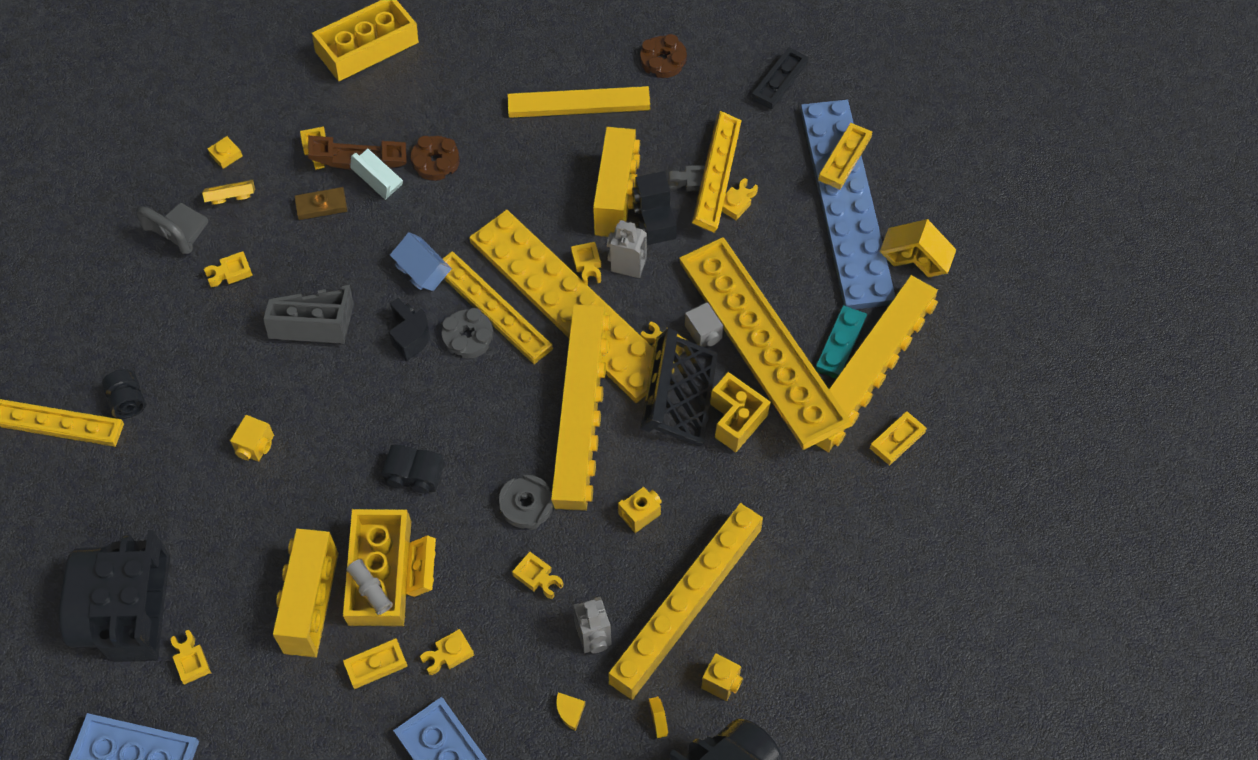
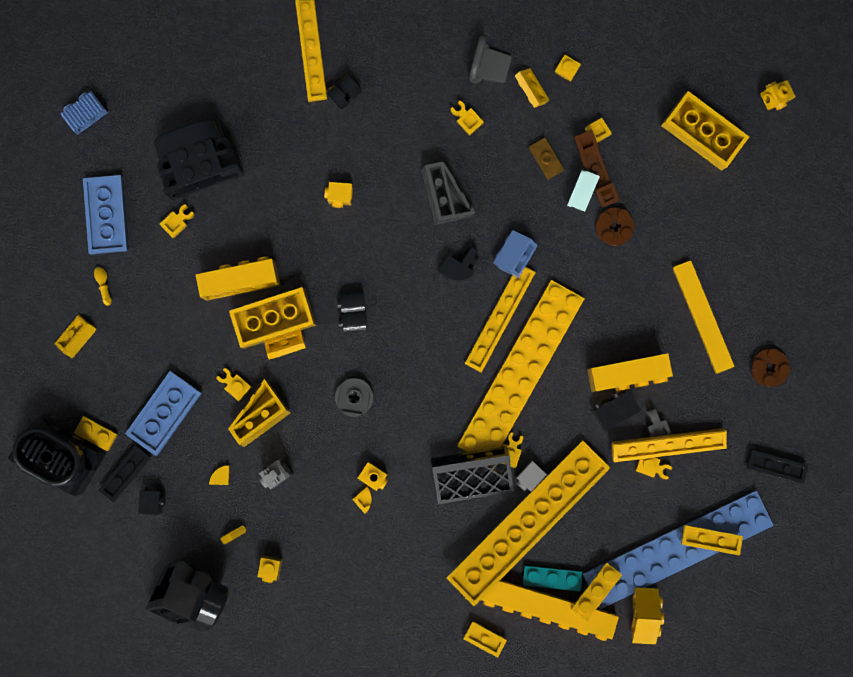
camera: 75 degrees right, 25 degrees up
yellow plate [343,638,408,689] -> none
light grey pin [346,559,393,615] -> none
dark grey plate [442,308,494,359] -> none
yellow plate [512,552,563,599] -> none
yellow brick [551,304,611,511] -> none
yellow plate [571,242,601,285] -> none
light grey hinge [607,220,647,278] -> none
yellow brick [609,503,763,700] -> none
yellow brick [710,372,771,452] -> none
none -> yellow wedge [228,379,290,447]
none -> yellow tile [352,487,372,514]
none -> yellow plate [571,563,622,622]

